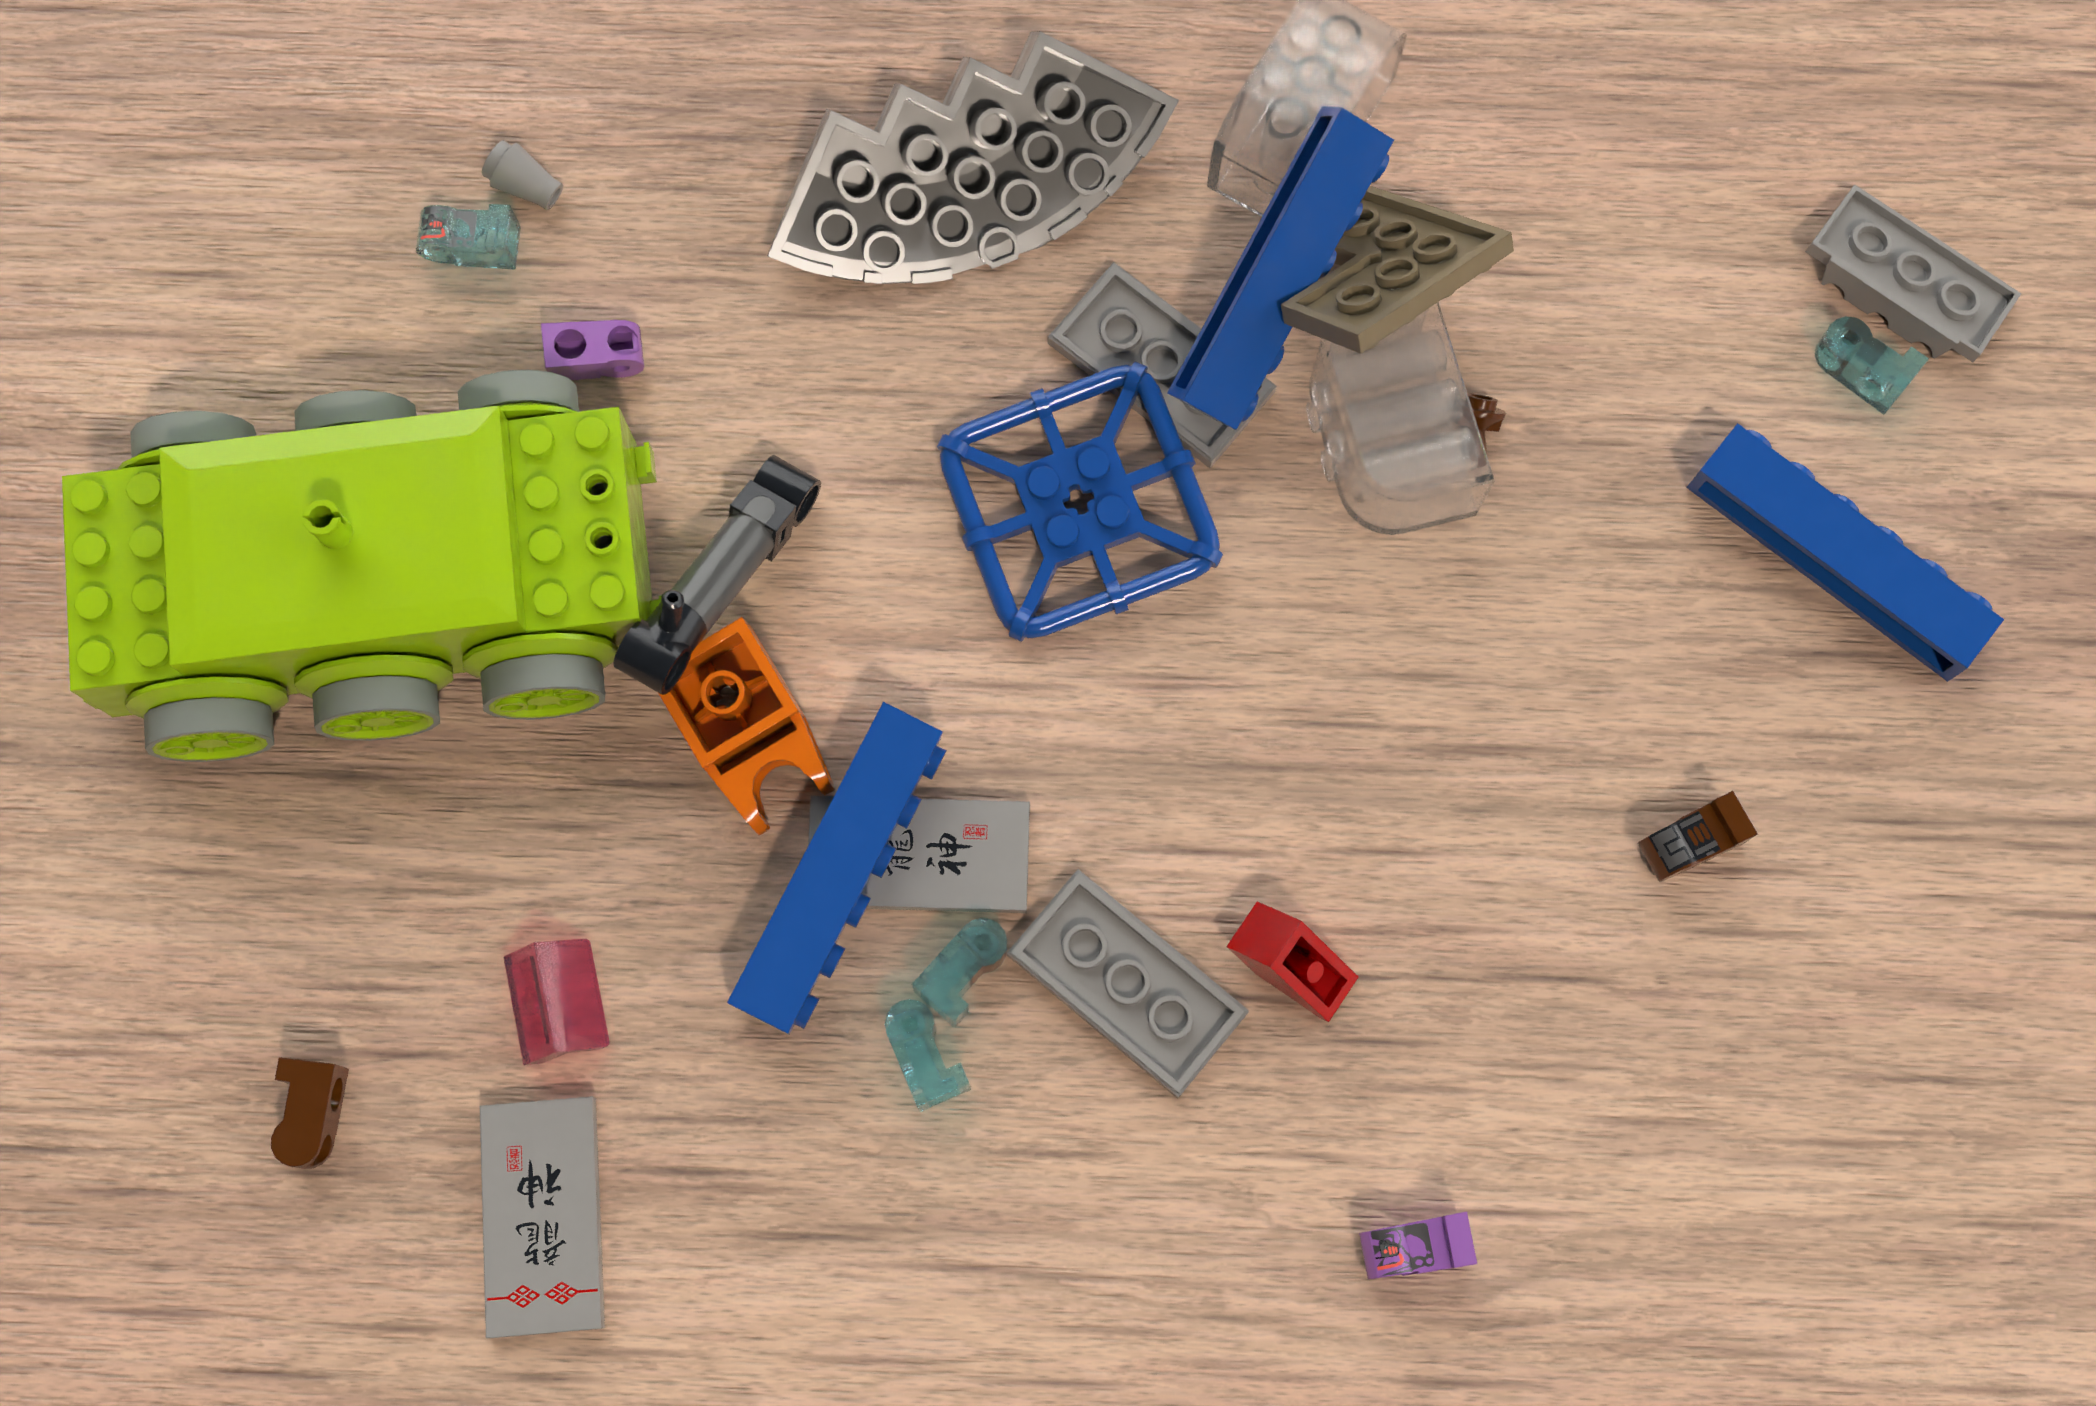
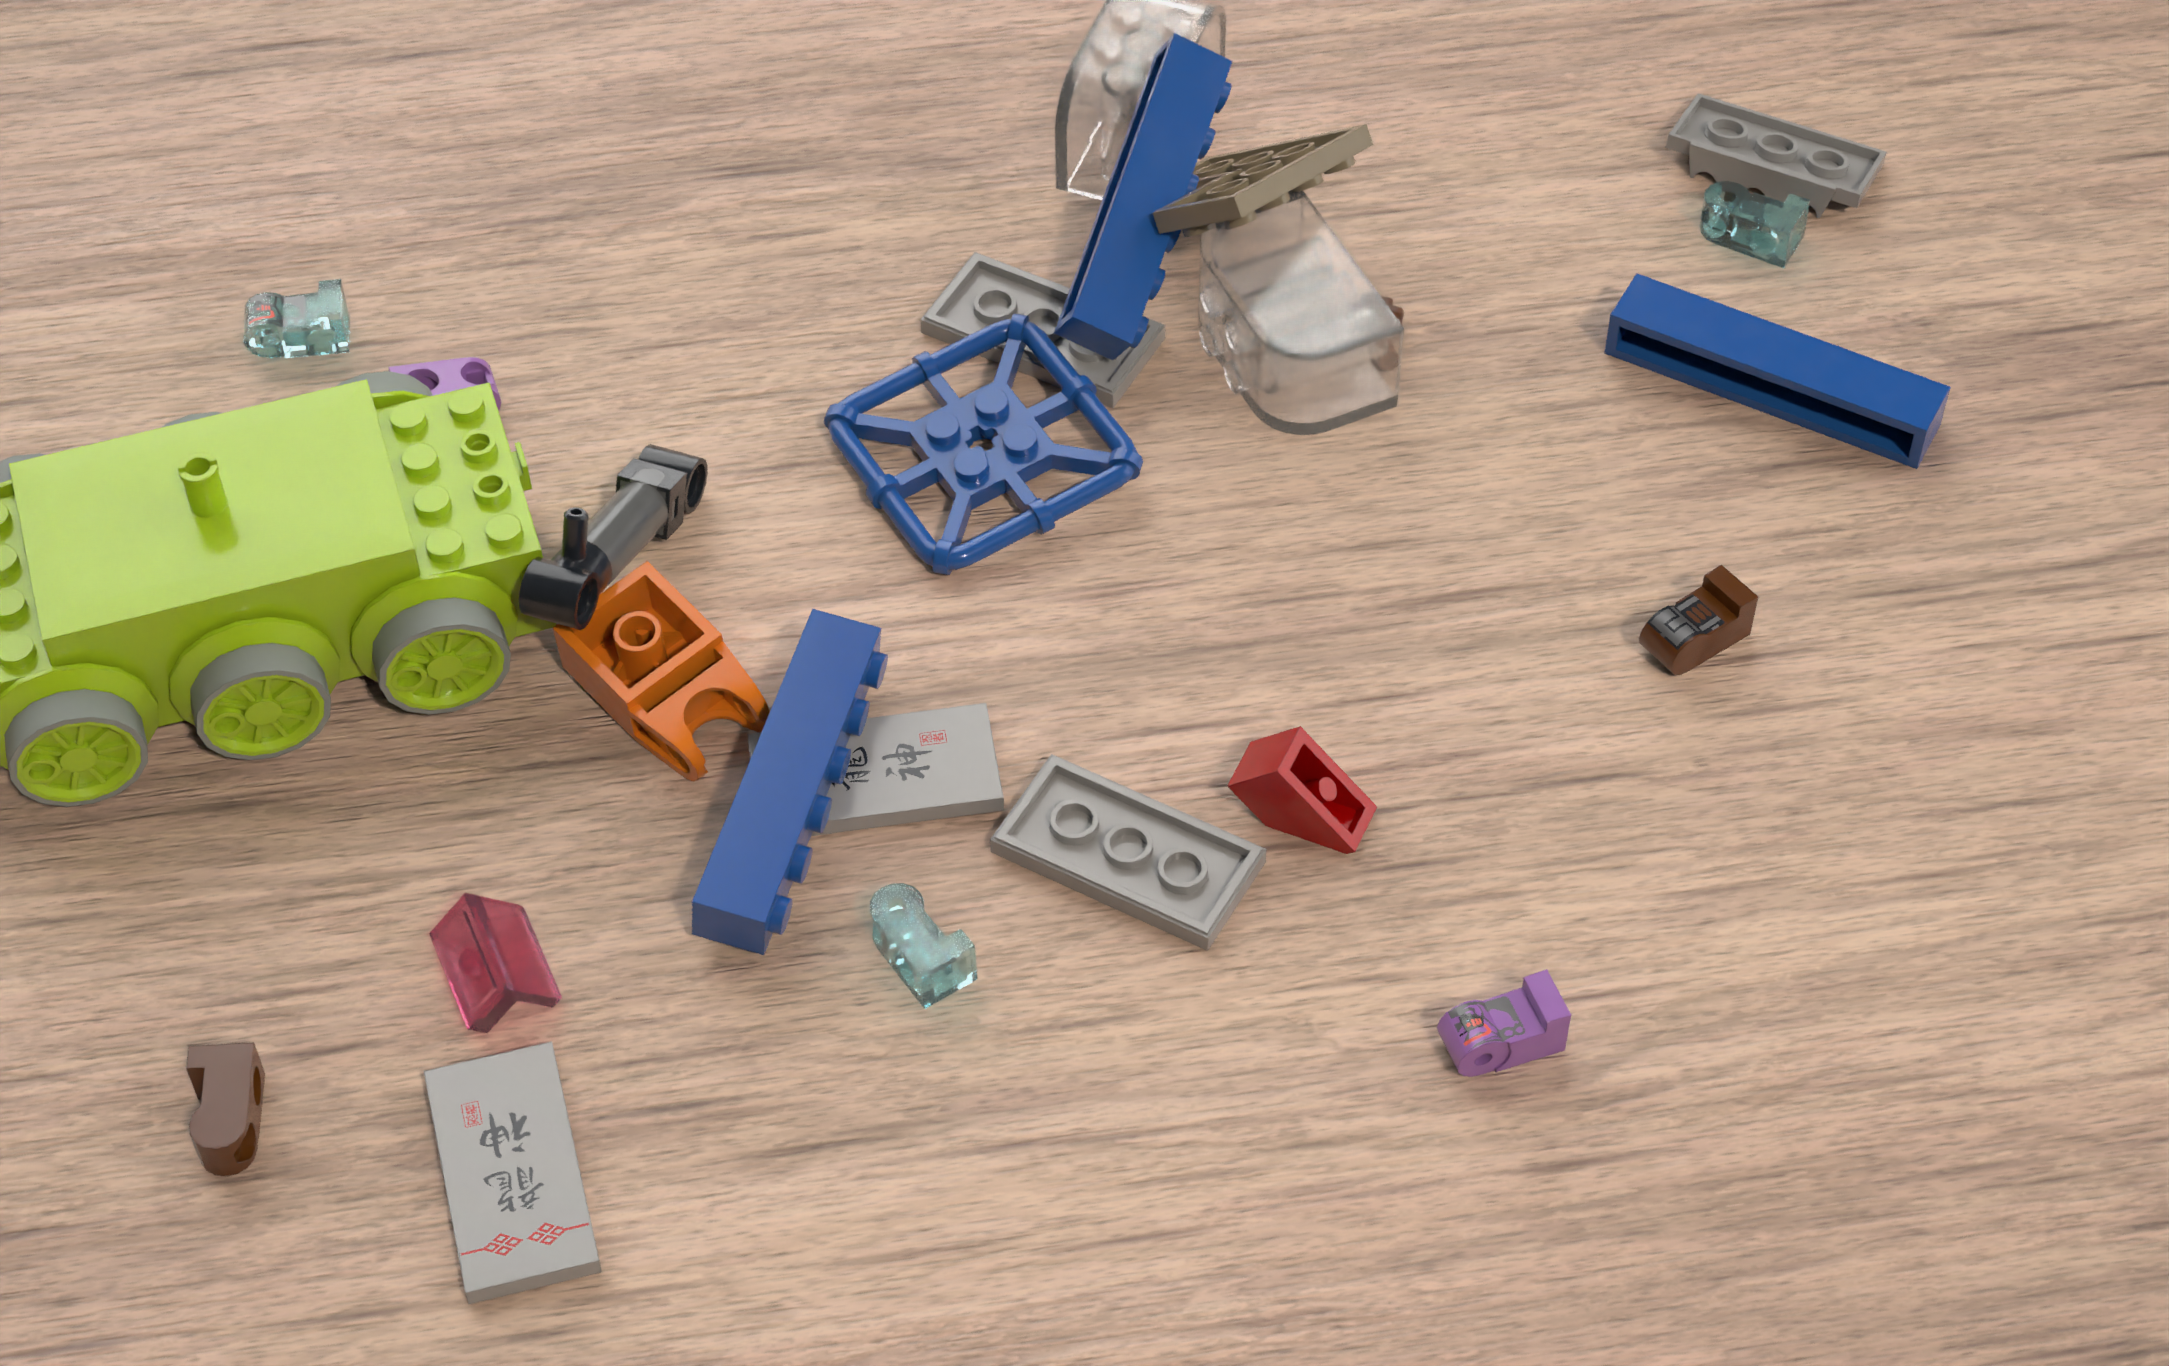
camera: 10 degrees left, 25 degrees down
light grey cone [482,140,563,210] -> none
light grey brick [767,31,1179,284] -> none
clear light blue leg [912,918,1007,1028] -> none

